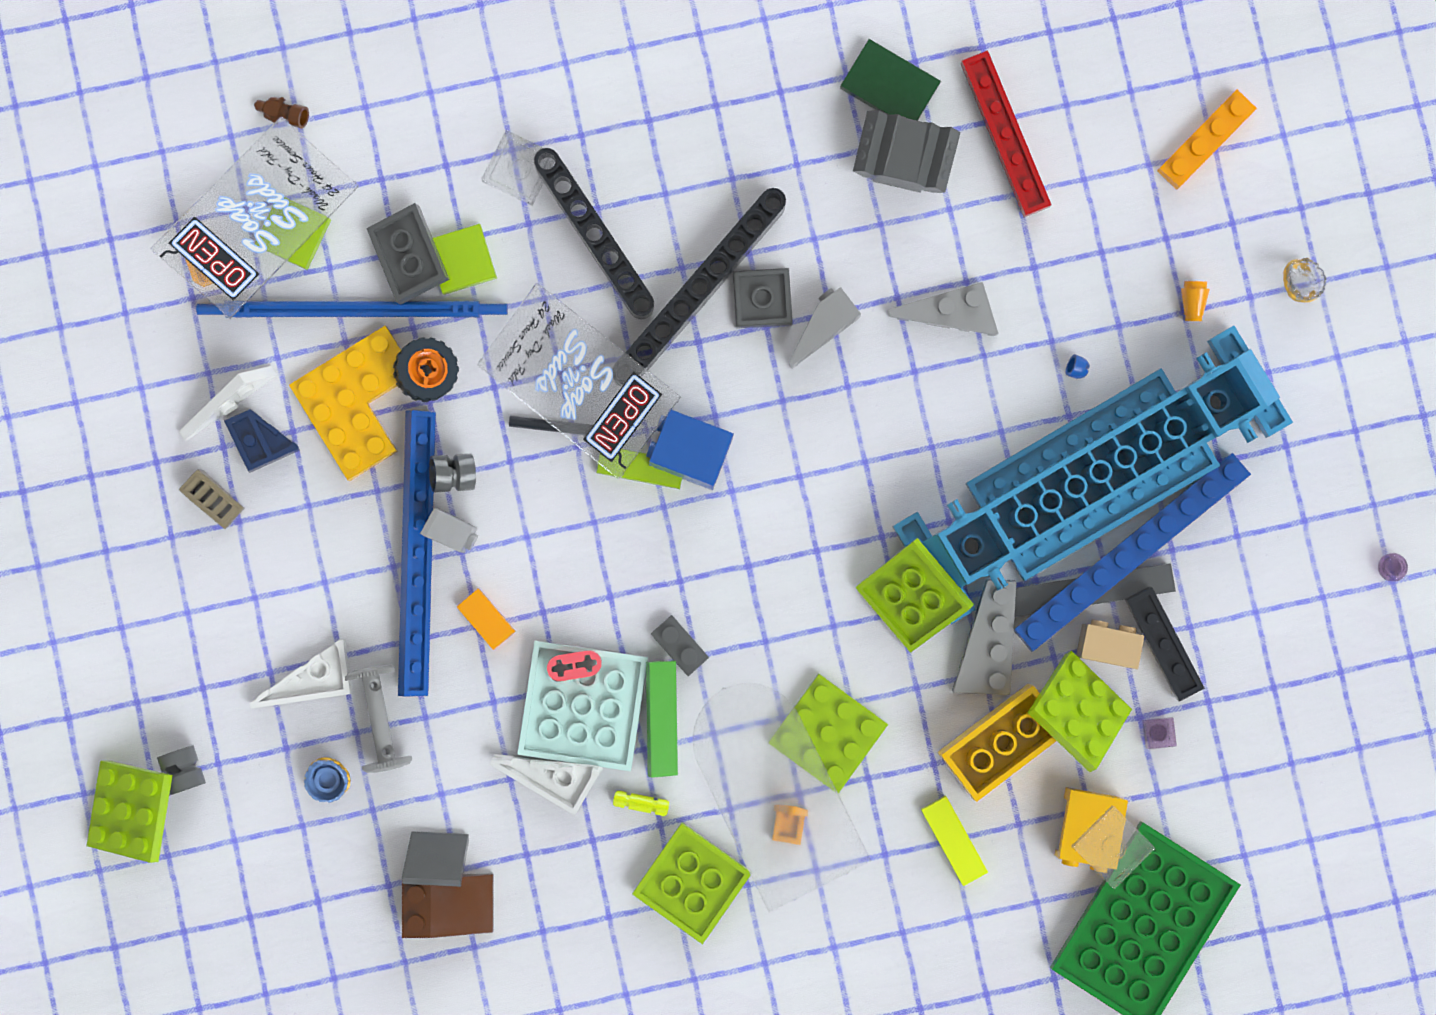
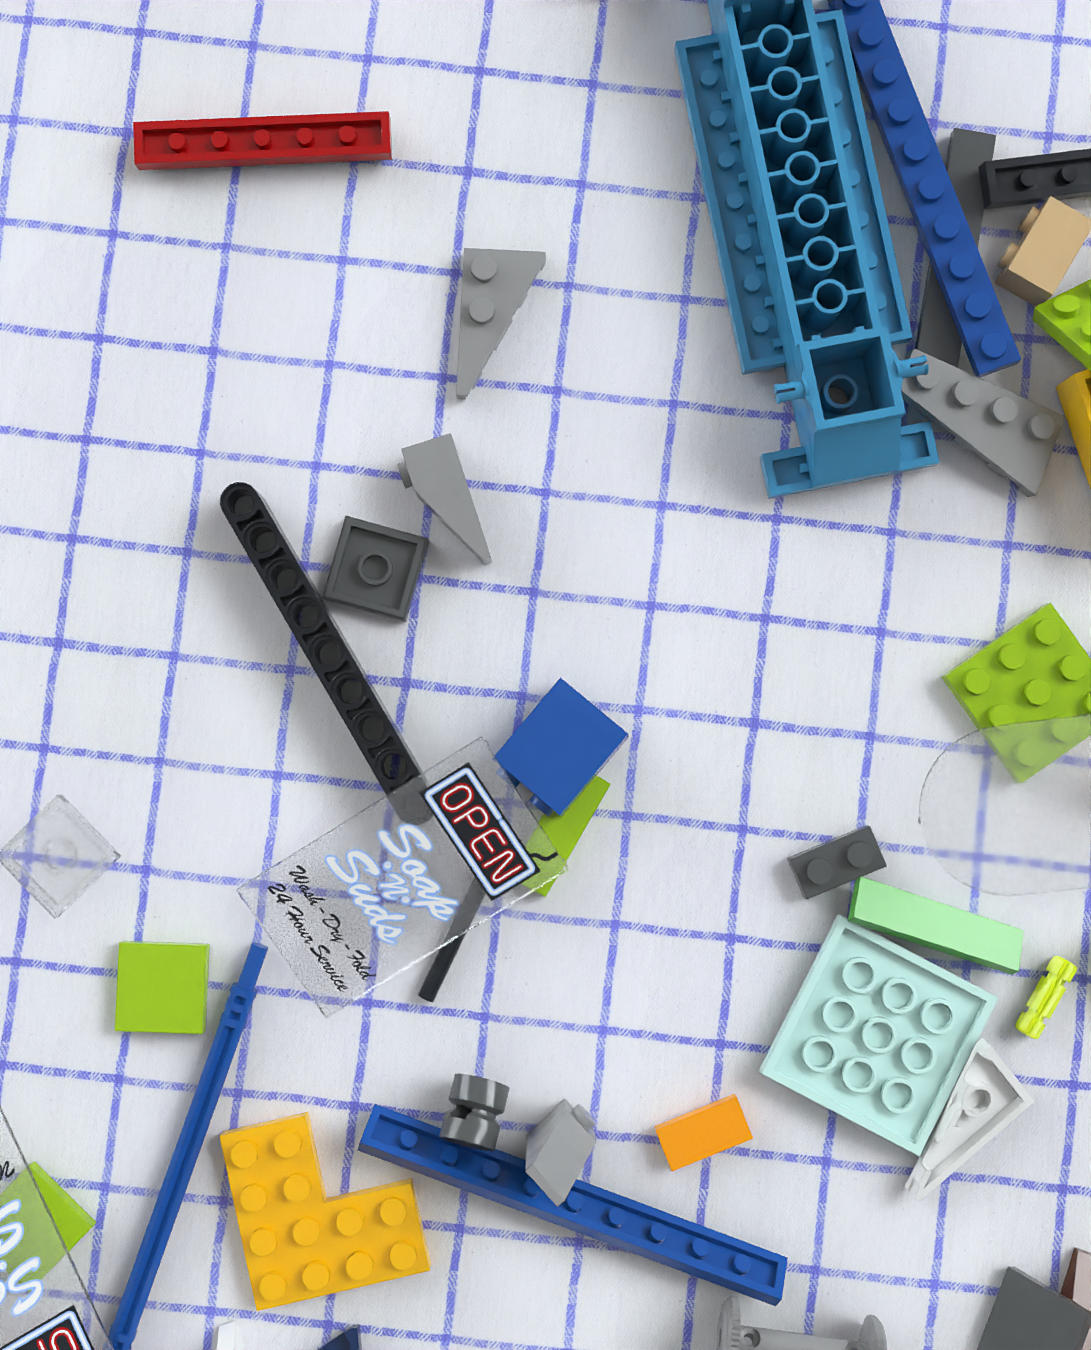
camera: 75 degrees left, 0 degrees up
dark grey plate [366,203,450,305] -> none
black wheel [393,337,459,402] -> none
black beam [534,148,654,319] -> none
coral beam [547,650,602,681] -> none
dark green tile [840,39,941,121] -> none
dark grey slope [853,110,961,193] -> none
lime plate [855,538,974,653] -> none
blue hinge [1065,354,1090,379] -> none

